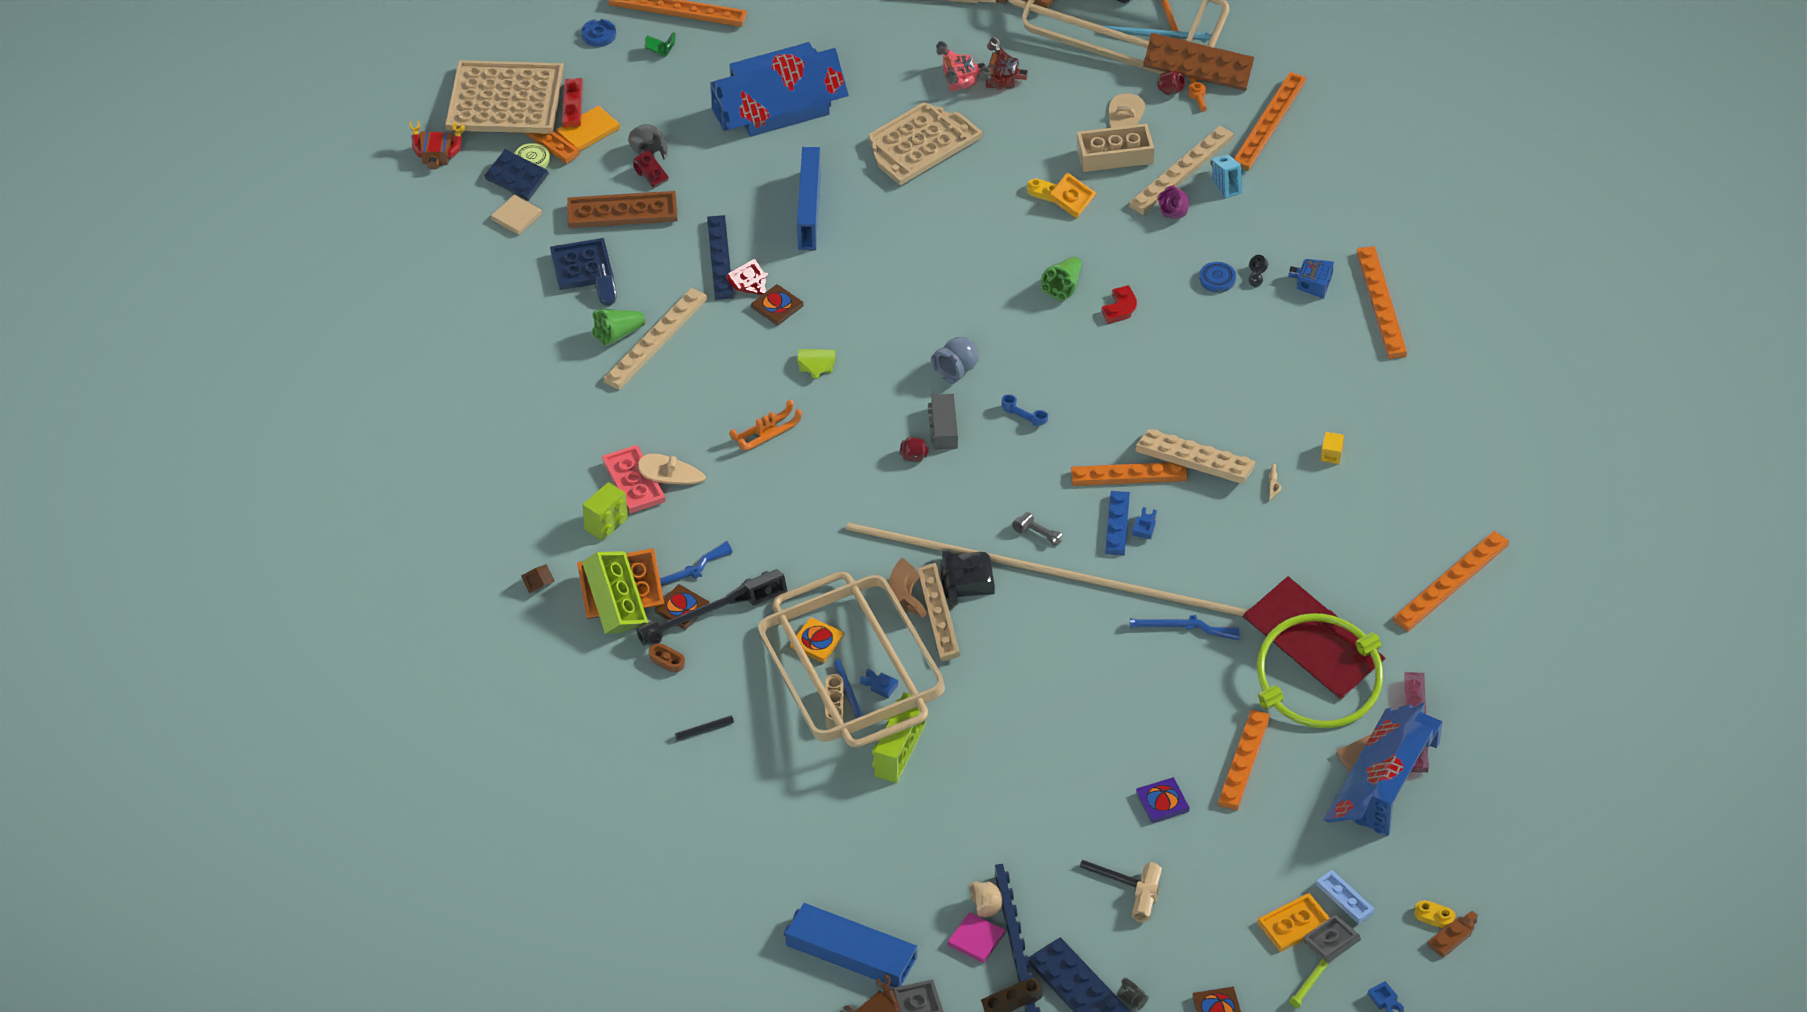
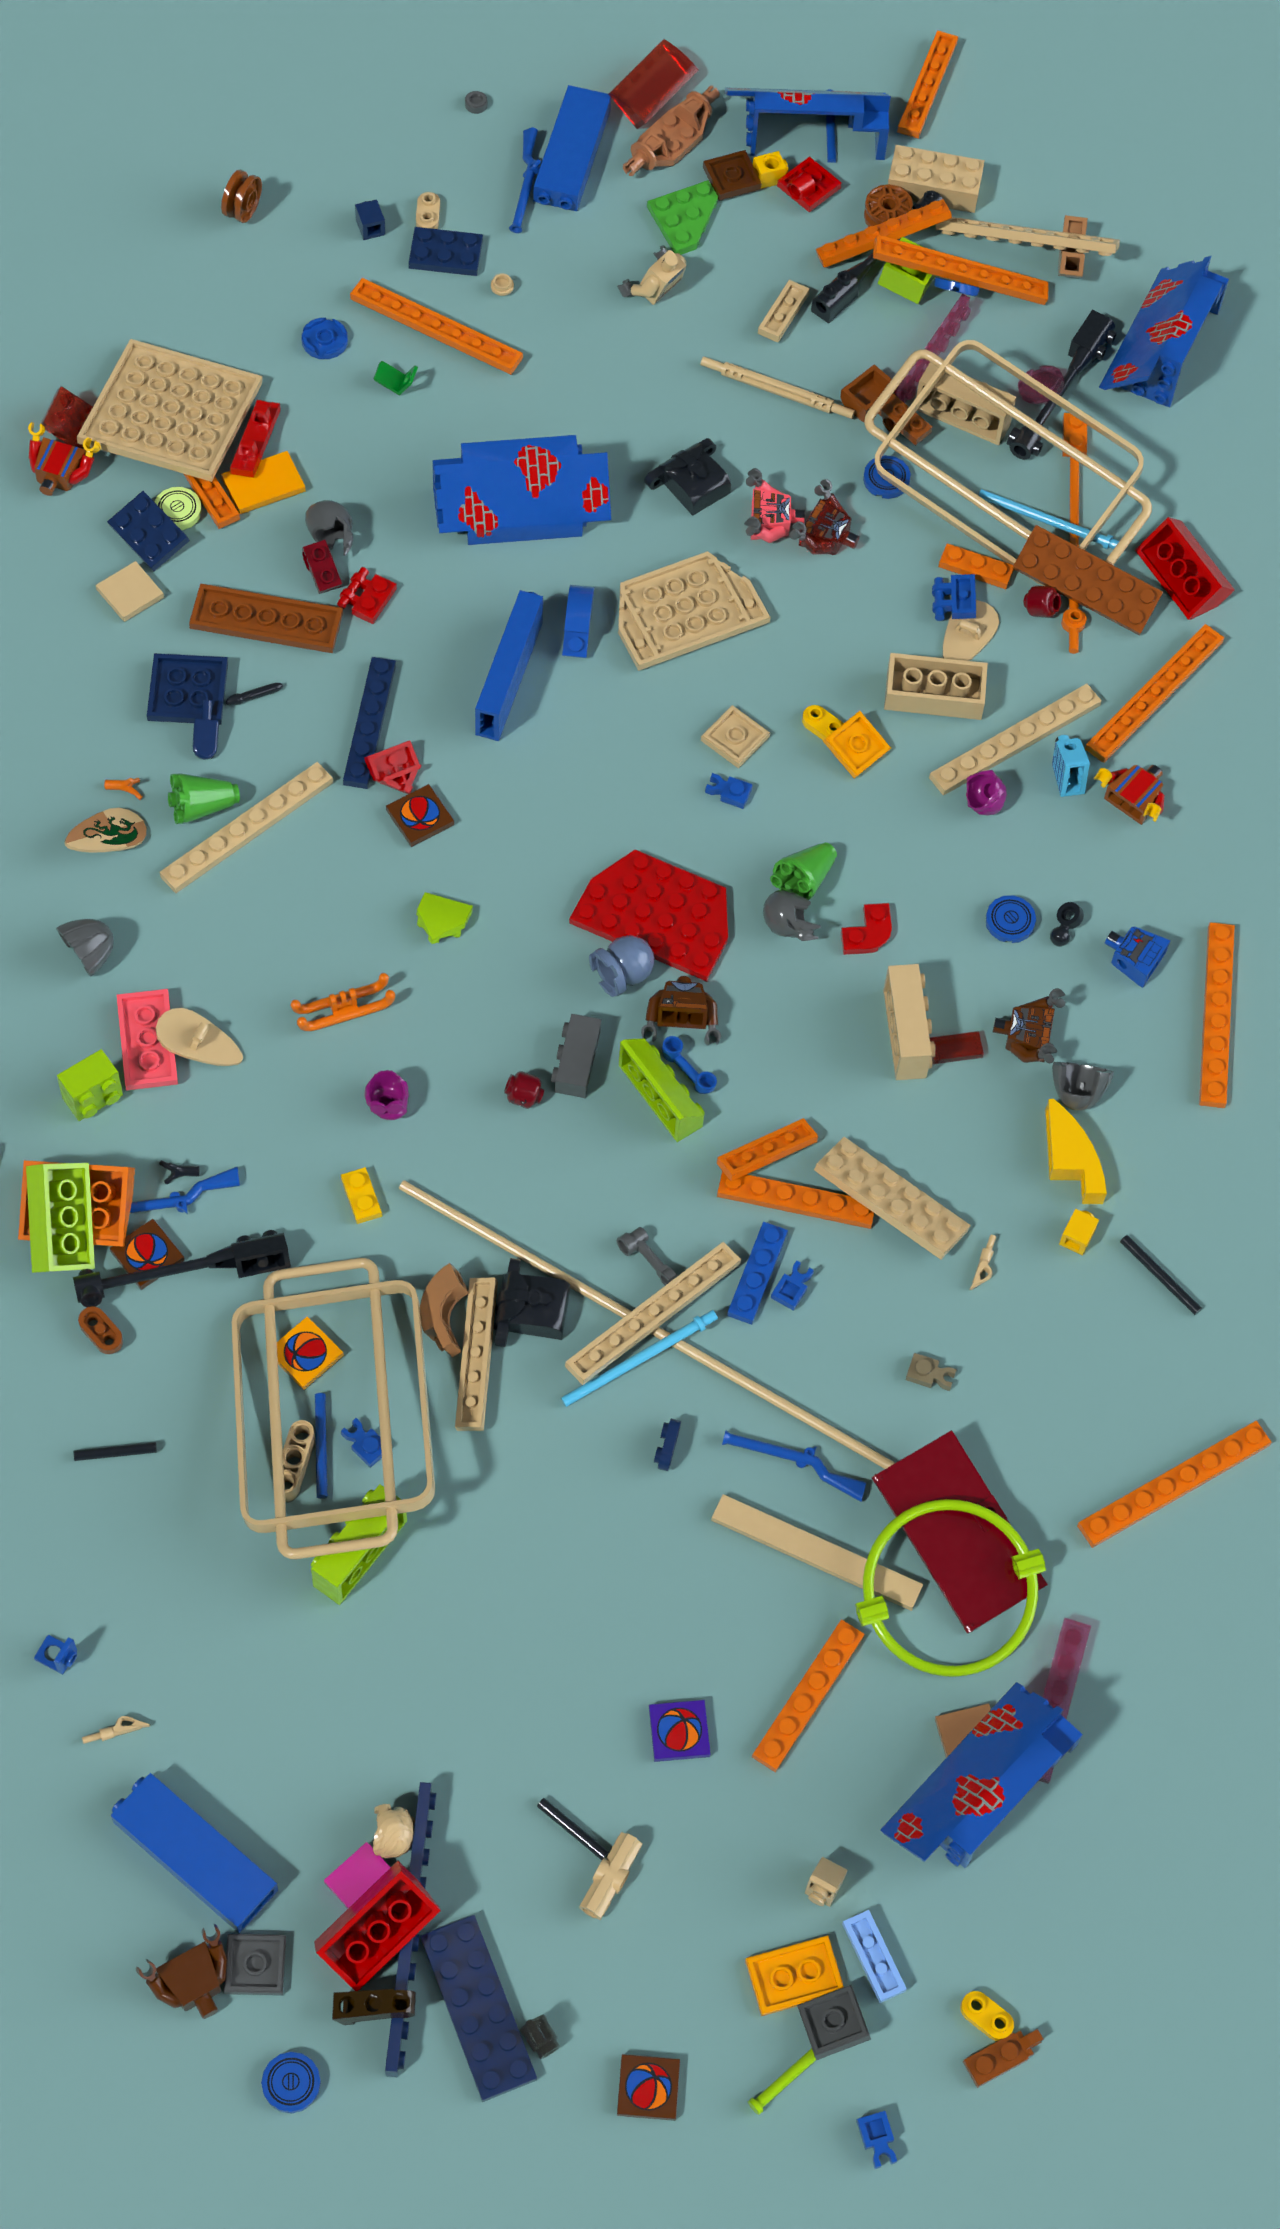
camera: 10 degrees right, 15 degrees up
none -> blue bracket [34,1635,77,1675]
none -> clear red plate [41,386,93,449]
none -> dark grey hair [56,919,114,977]
none -> shield [64,808,147,853]
none -> tan hand [82,1716,150,1744]
none -> orange bar [104,778,143,800]
none -> black bar [159,1160,199,1185]
none -> black piece [225,683,283,705]
none -> red slope [314,1861,441,1991]
none -> red plate [337,567,397,624]
none -> yellow plate [341,1167,382,1224]
none -> magenta hair [365,1070,409,1120]
none -> medium azure bar [561,1310,718,1407]
none -> blue arch [562,585,594,658]
none -> tan plate [565,1242,741,1385]
none -> red plate [569,850,728,982]
none -> lime slope [619,1038,705,1142]
none -> reddish brown torso [641,976,721,1046]
none -> black piece [644,438,731,516]
none -> dark blue plate [654,1418,681,1471]
none -> tan tile [701,705,770,769]
none -> blue plate [705,773,753,809]
none -> tan tile [711,1494,923,1611]
none -> orange plate [717,1118,818,1181]
none -> dark grey helmet [763,889,821,941]
none -> tan slope [805,1857,848,1907]
none -> blue tile [863,455,911,499]
none -> tan brick [883,964,935,1080]
none -> dark tan plate [906,1353,957,1391]
none -> clear red tile [930,1031,984,1064]
none -> blue plate [932,574,976,621]
none -> orange plate [938,543,1014,589]
none -> torso [993,988,1066,1064]
none -> yellow slope [1045,1099,1107,1204]
none -> dark grey hair [1052,1062,1113,1111]
none -> torso [1093,765,1164,825]
none -> black bar [1120,1235,1202,1315]
none -> red slope [1135,517,1235,620]

